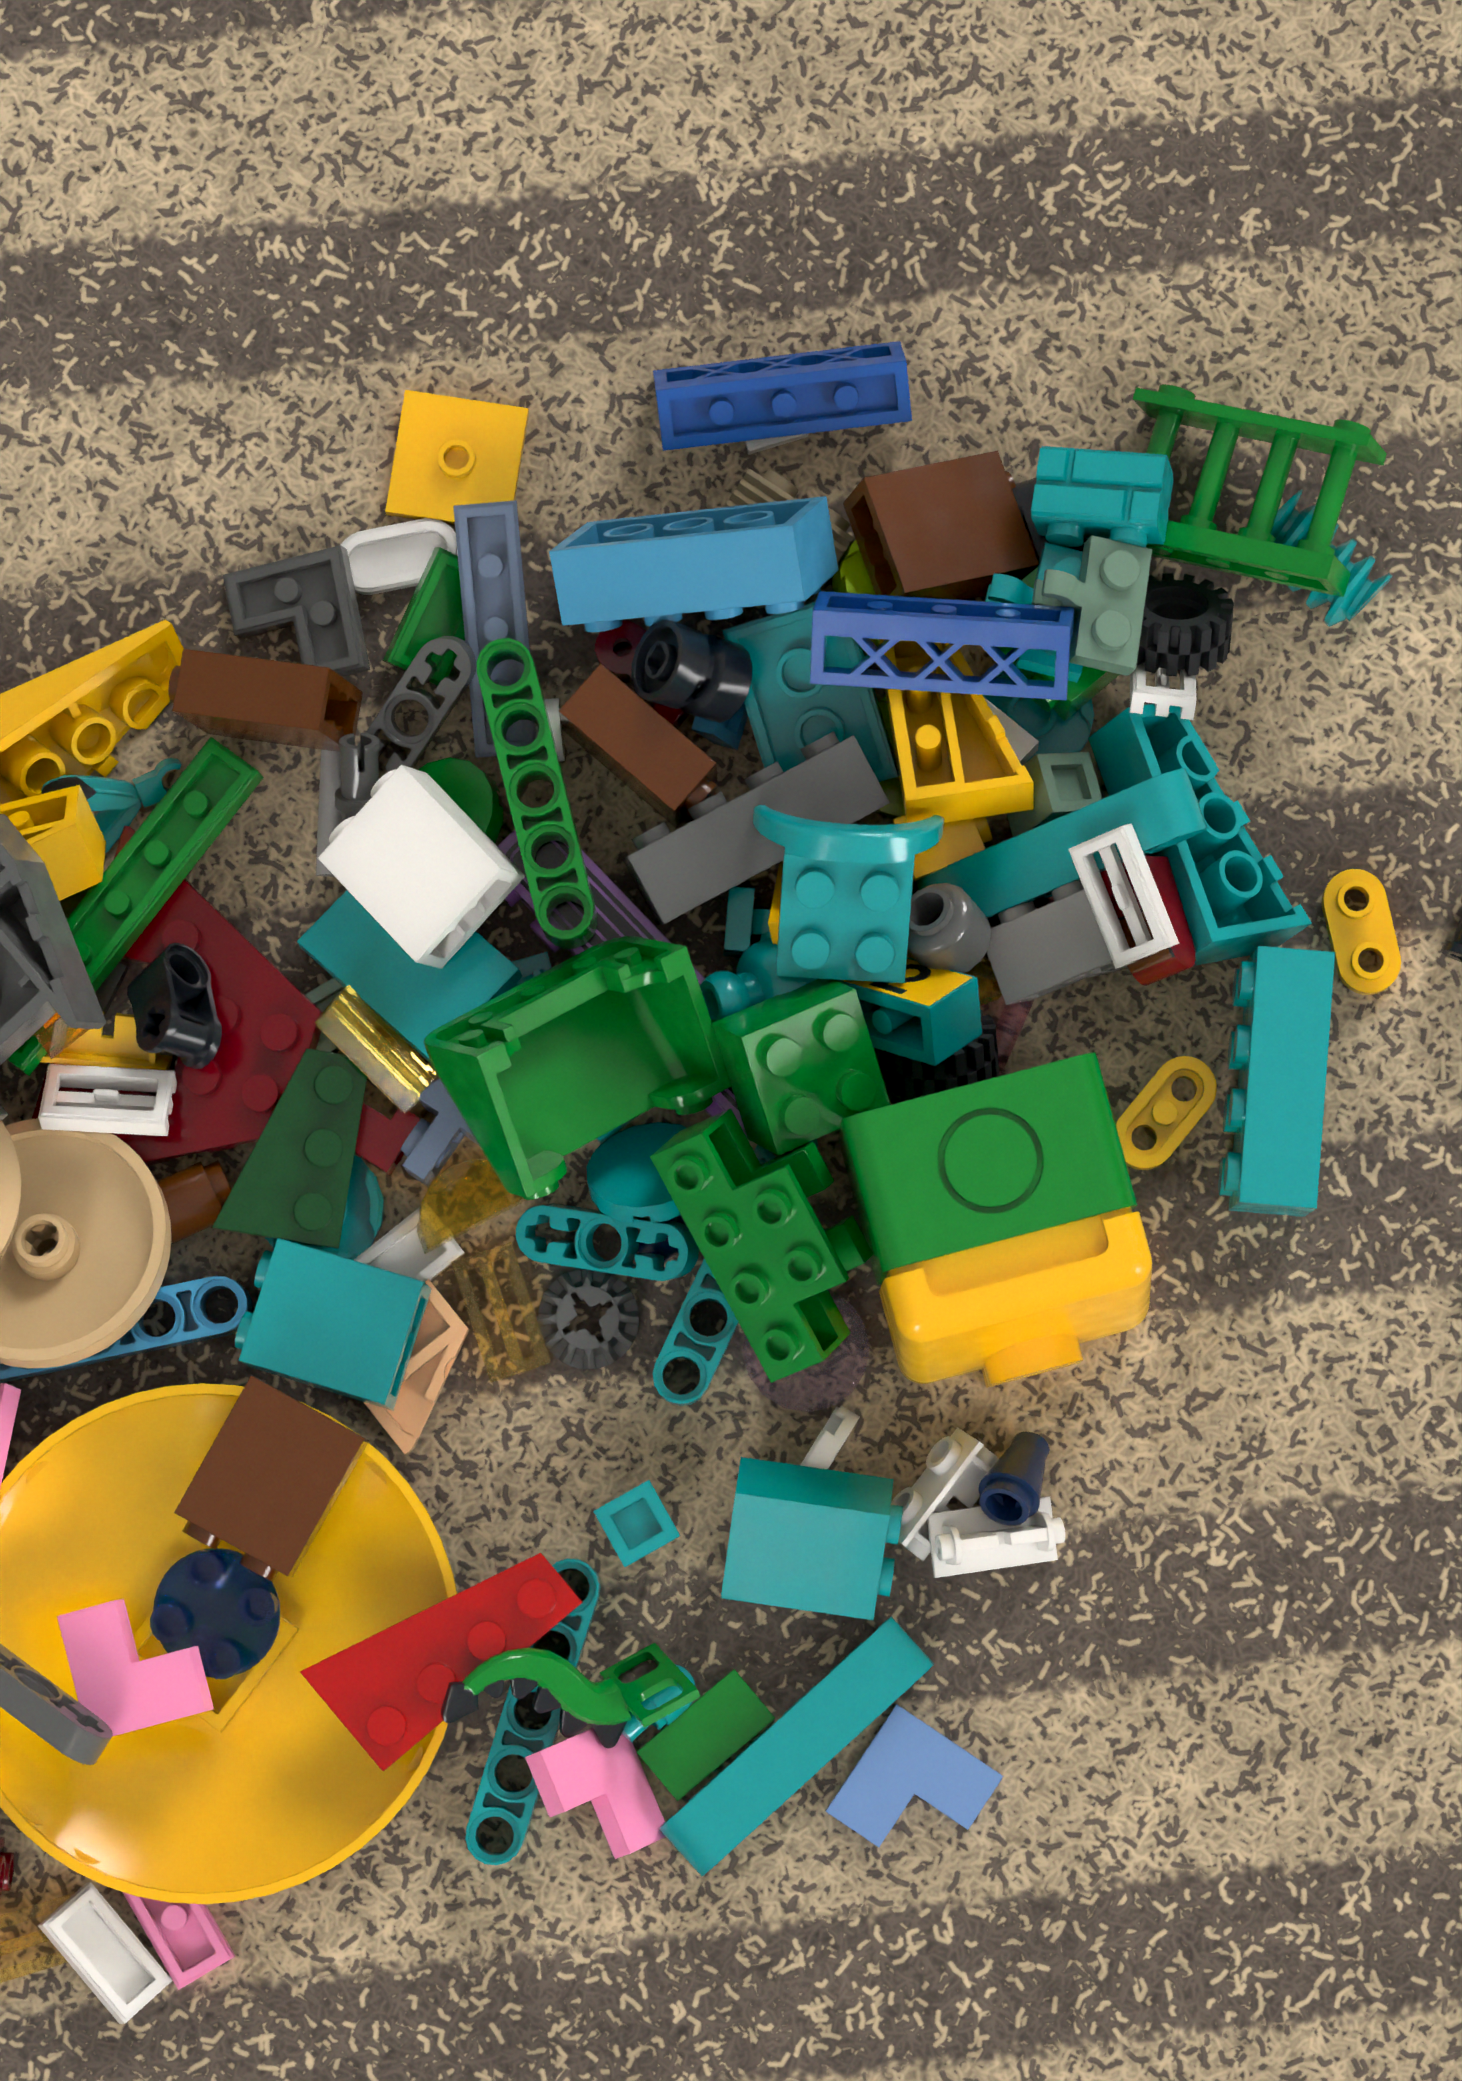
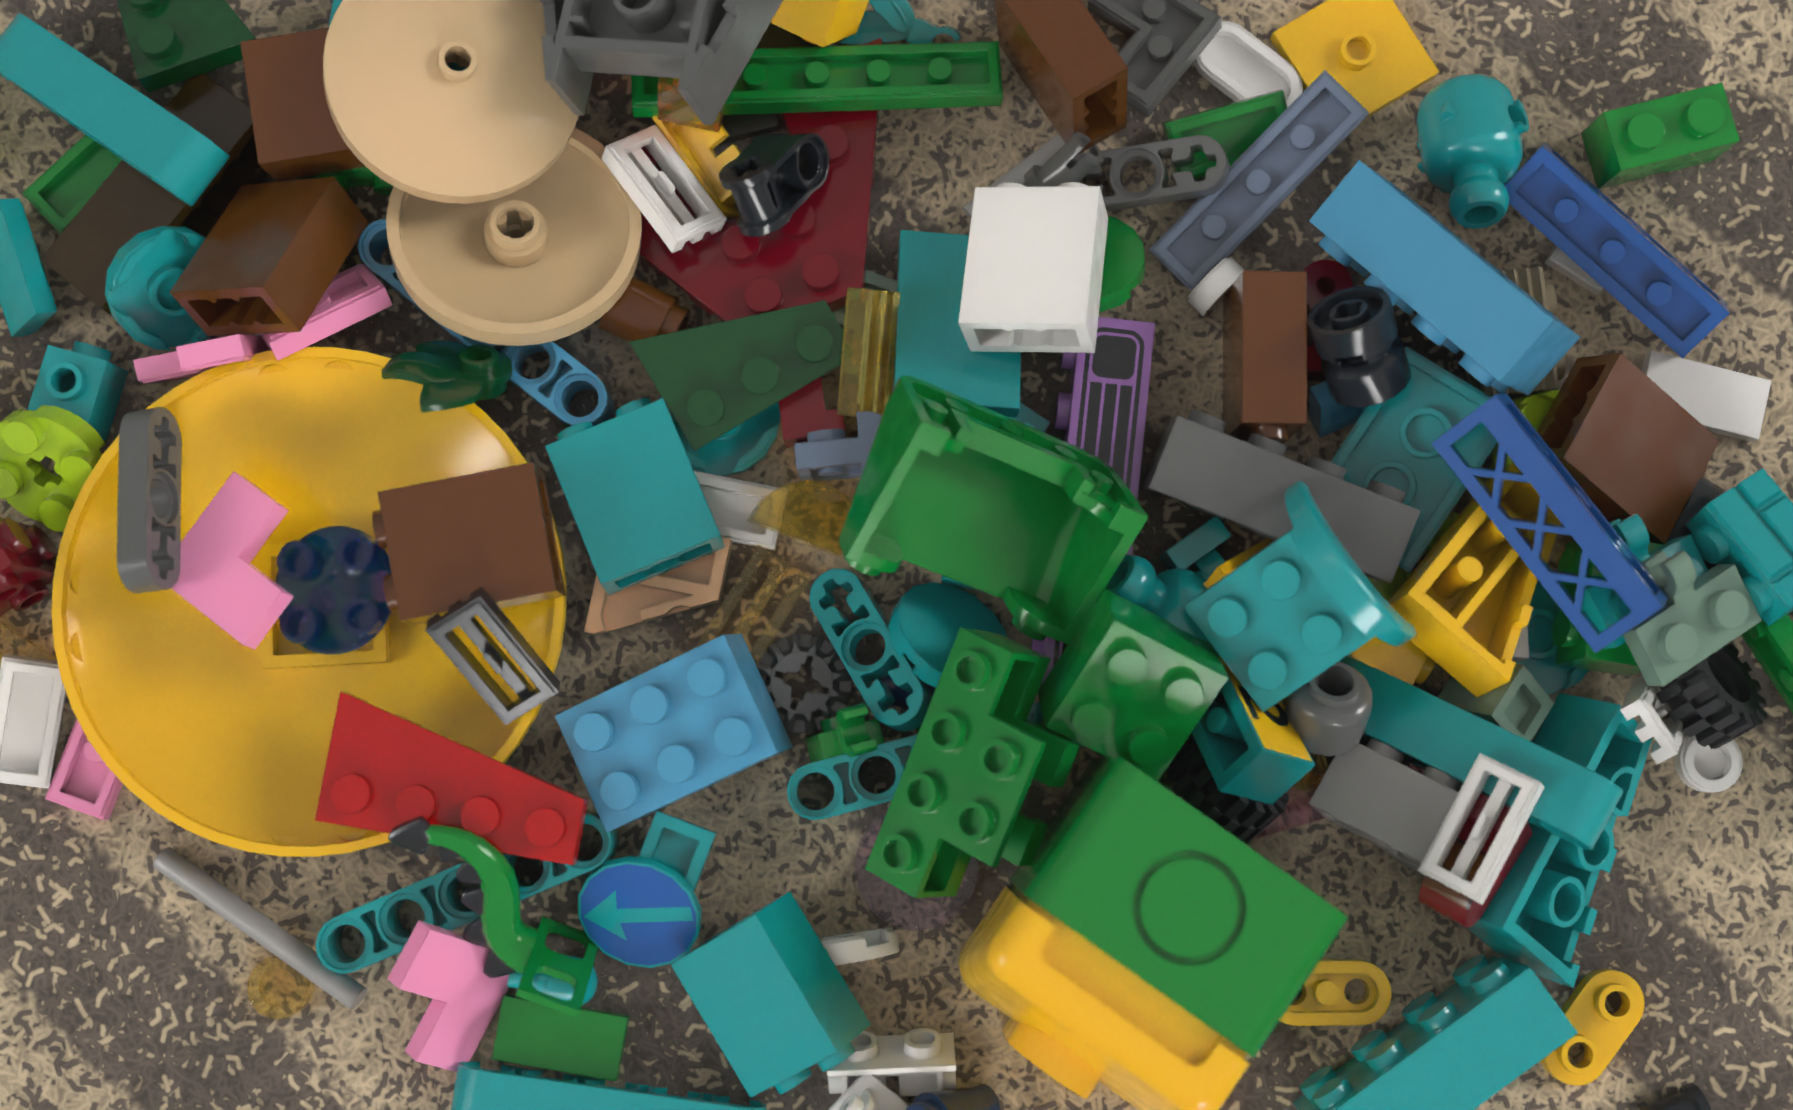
camera: 45 degrees right, 0 degrees up
green beam [476,638,598,949] -> none
none -> light grey bar [153,847,367,1010]
none -> clear yellow tile [247,955,315,1019]
none -> dark green plate [382,340,512,412]
none -> tile [425,586,560,725]
none -> dark azure brick [555,633,793,833]
none -> blue piece [578,856,702,968]
none -> green plate [805,703,884,763]
none -> teal piece [1416,74,1529,229]
none -> green brick [1581,83,1740,189]
none -> white tile [1641,351,1771,442]
none -> white tile [1674,735,1743,793]

